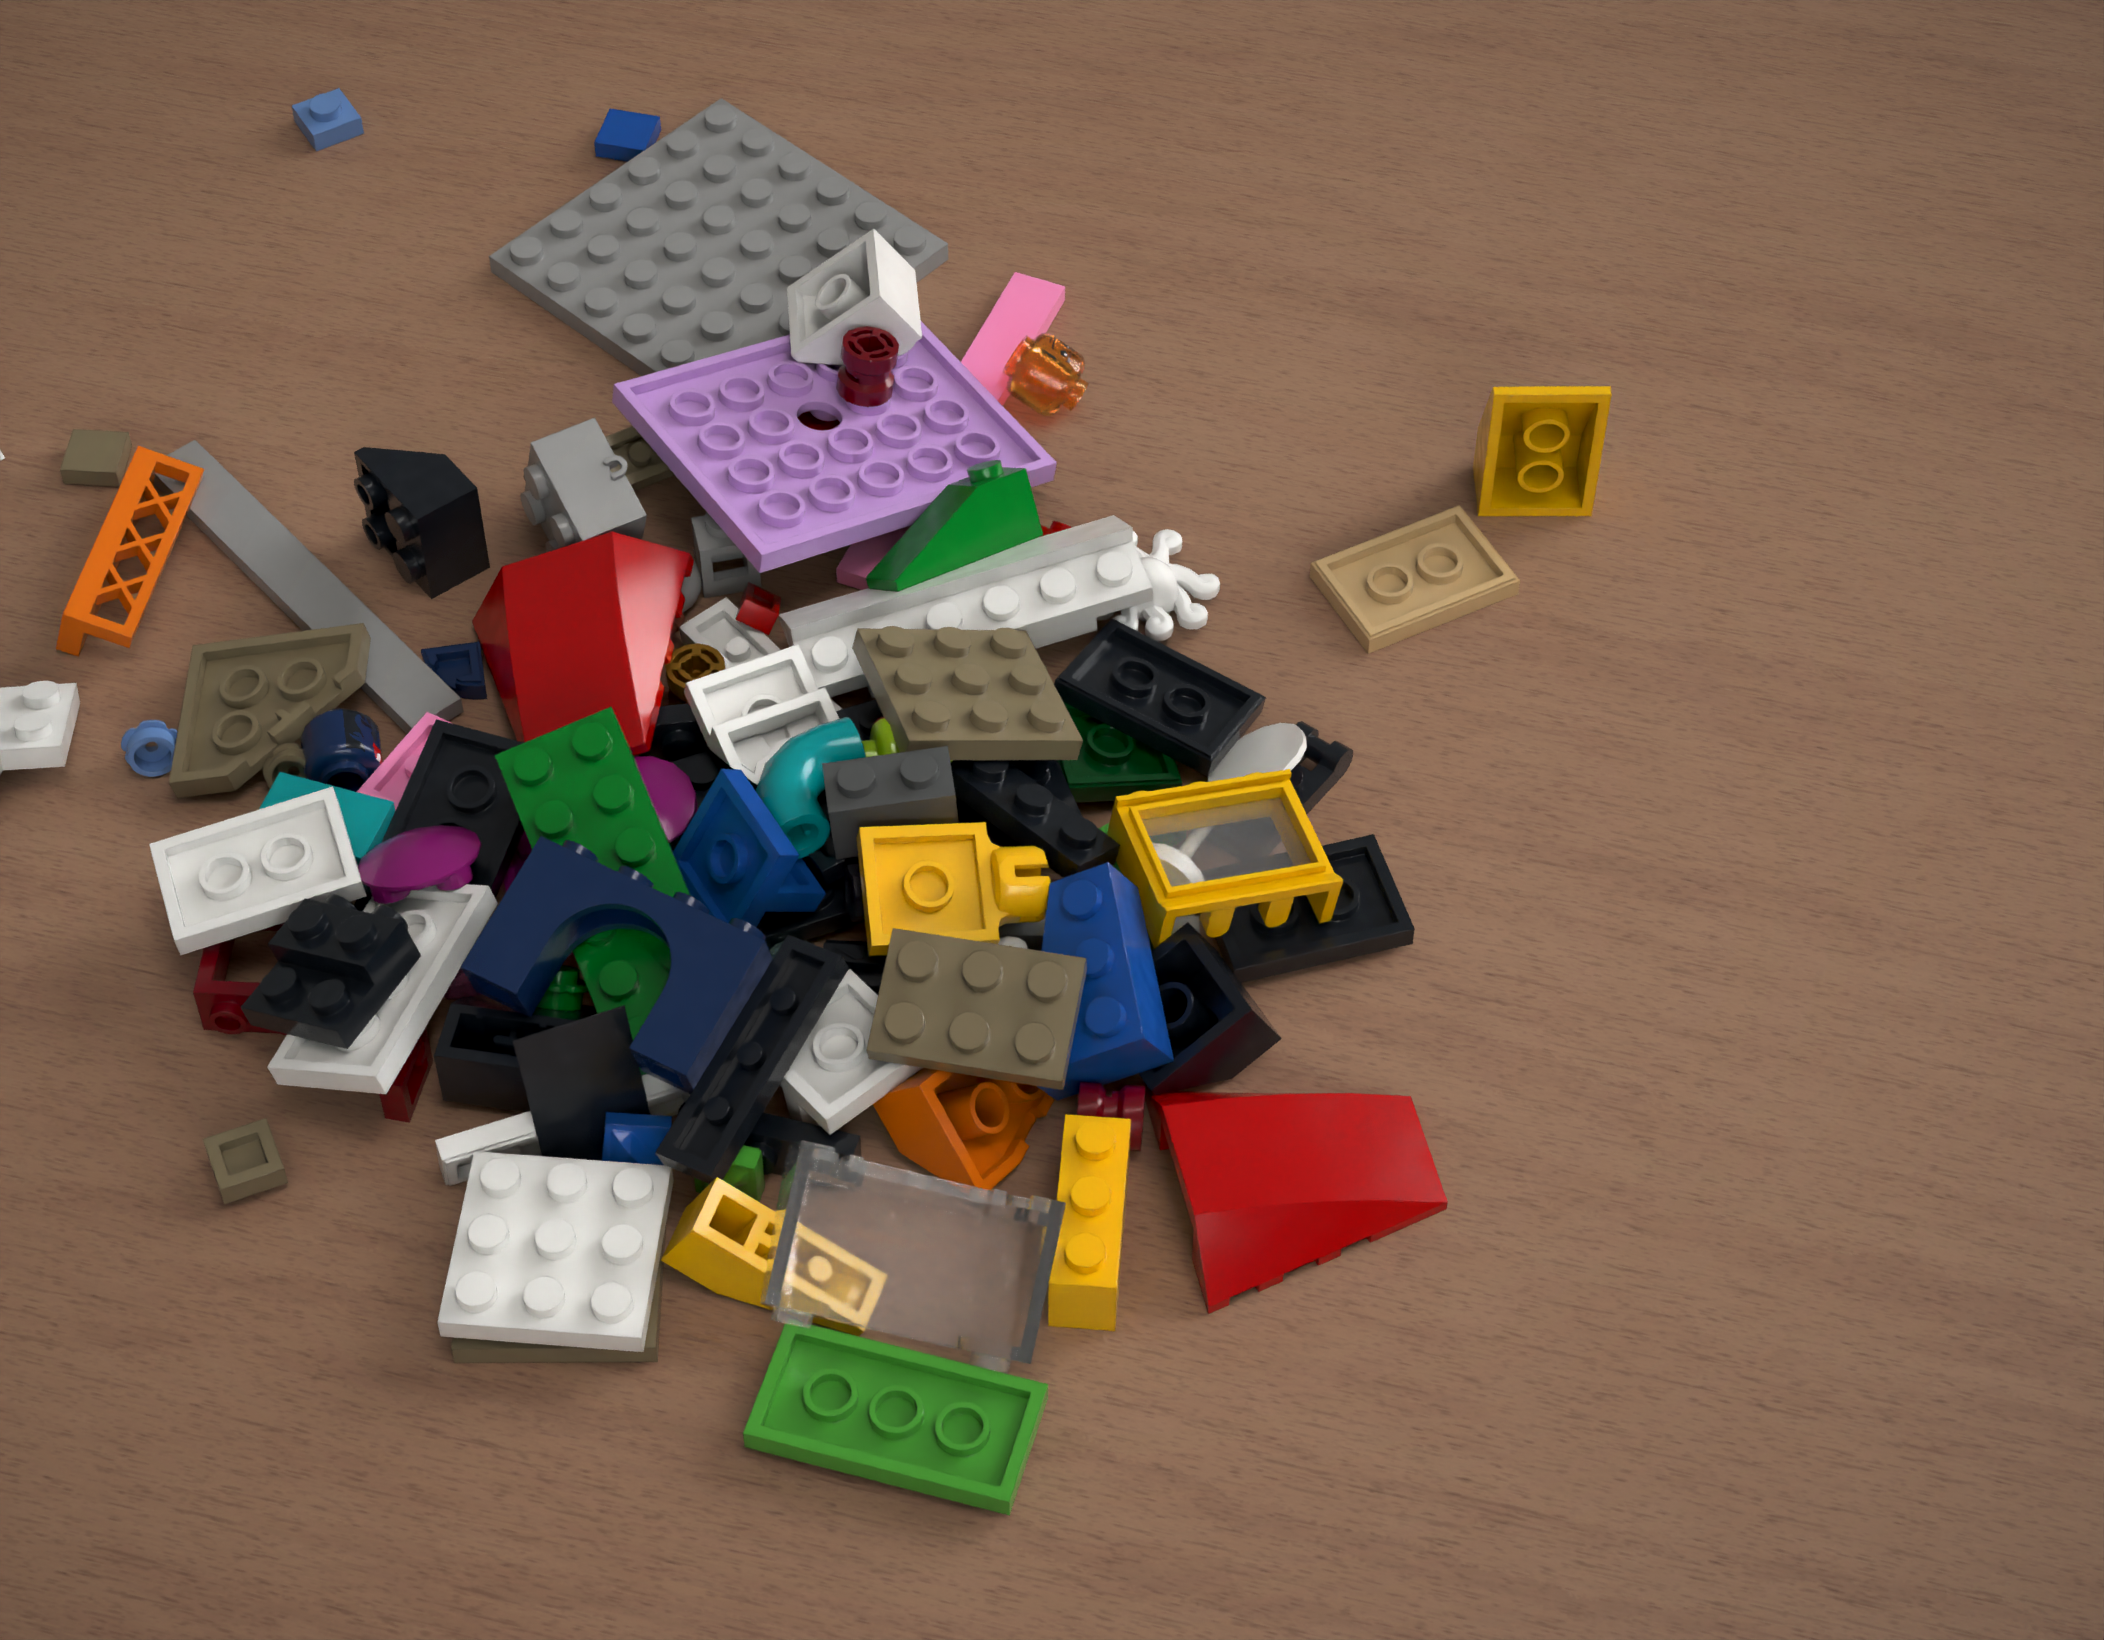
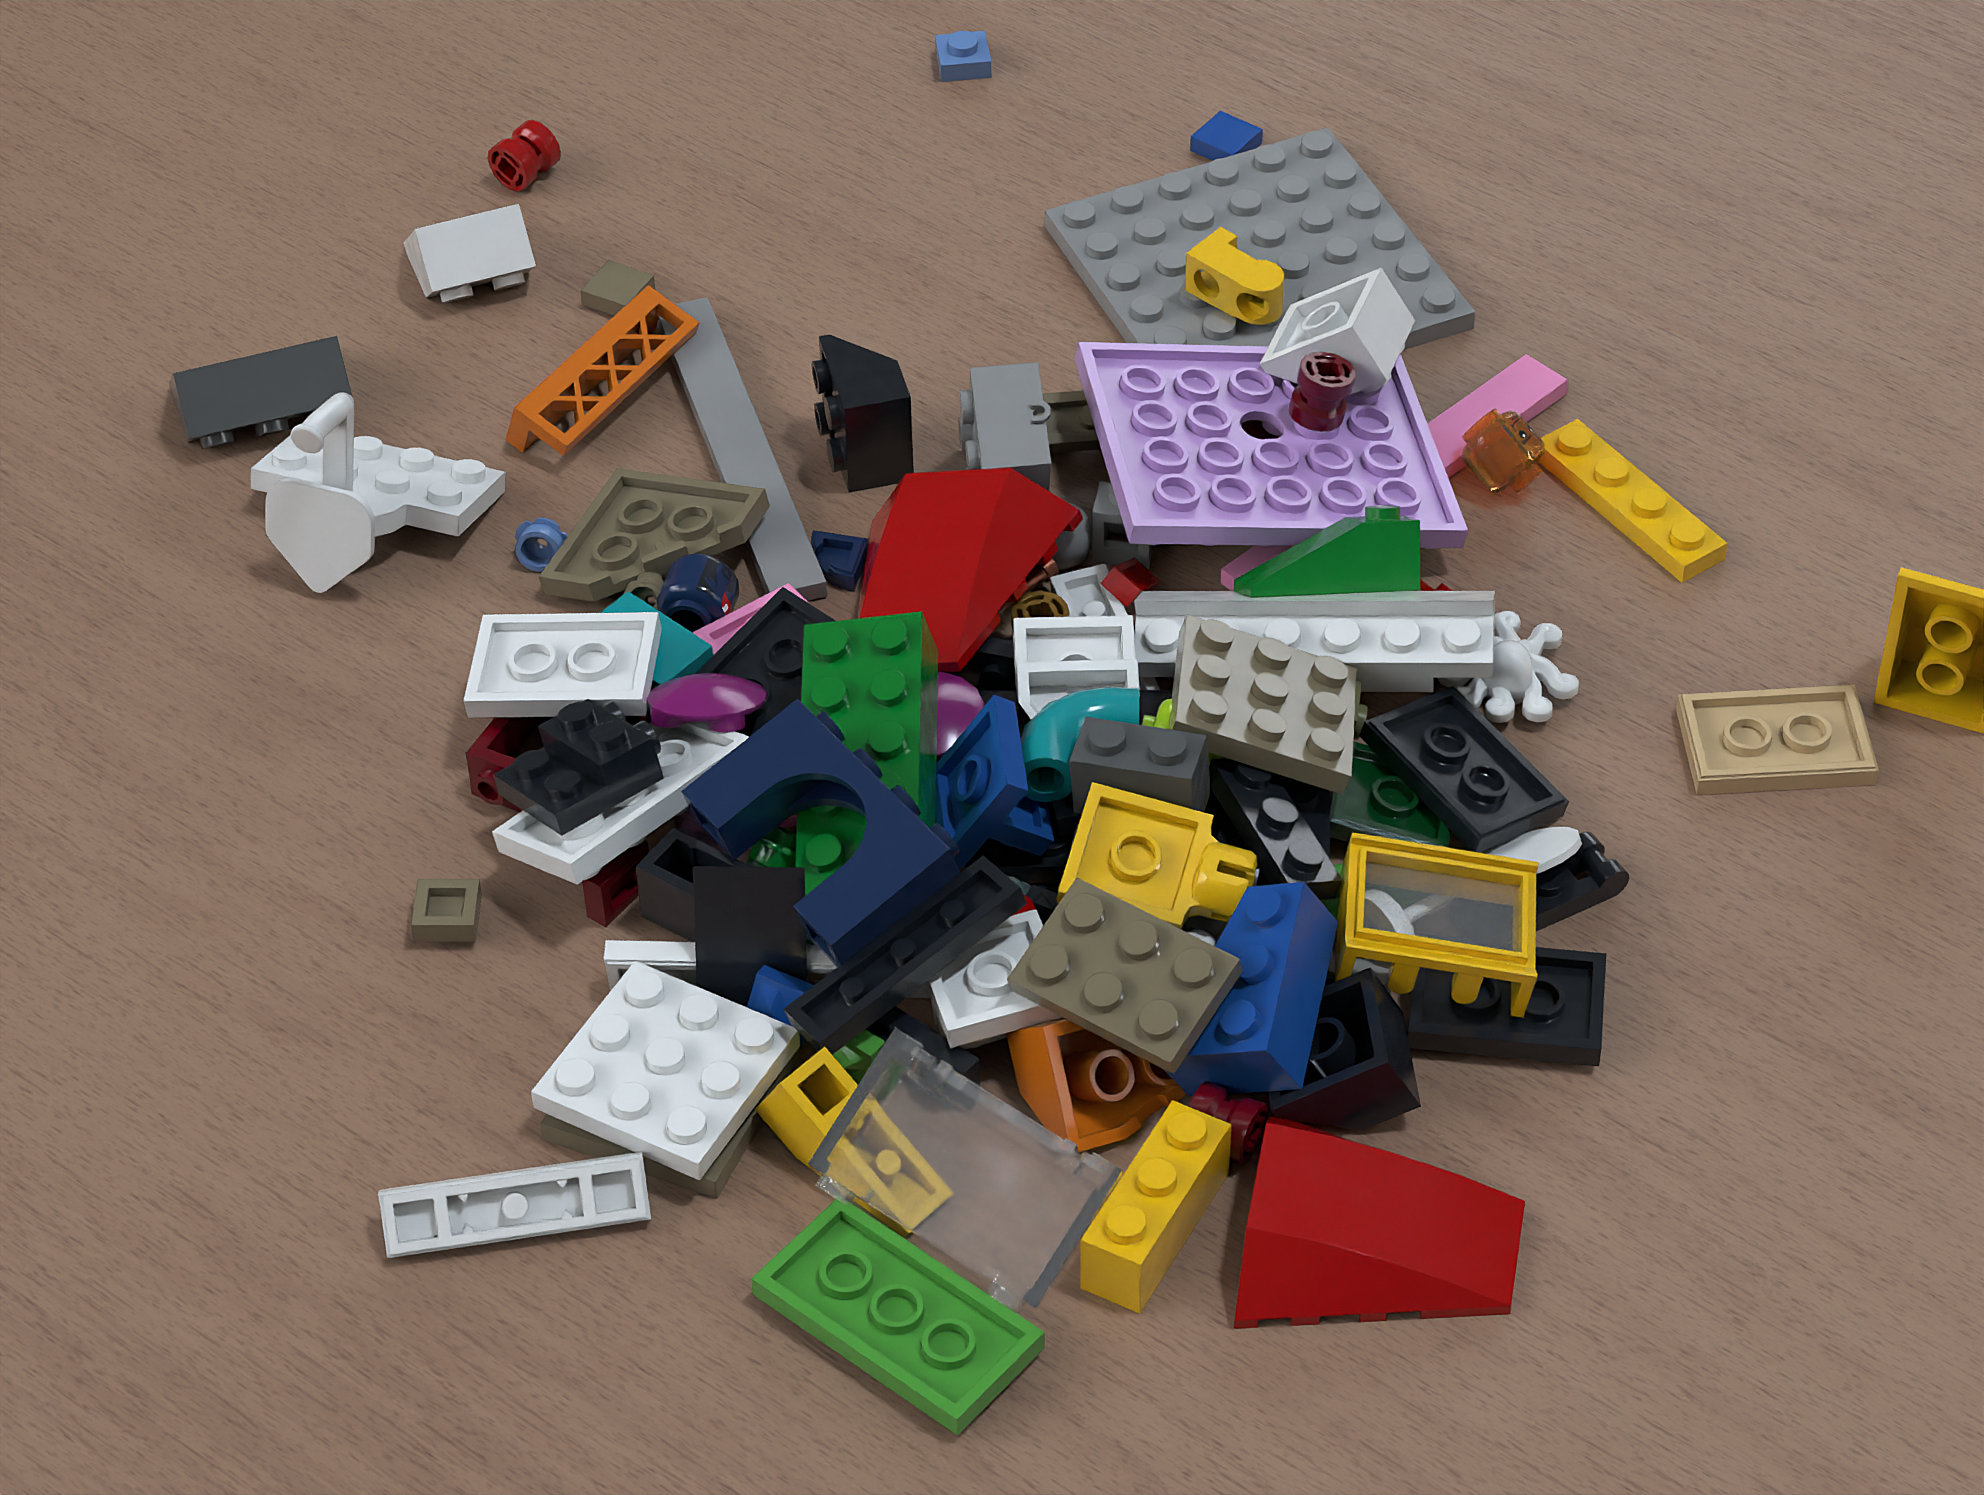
camera: 25 degrees right, 5 degrees down
none -> white plate [378,1152,651,1258]
none -> yellow leg [1185,227,1284,325]
none -> yellow plate [1533,419,1728,583]

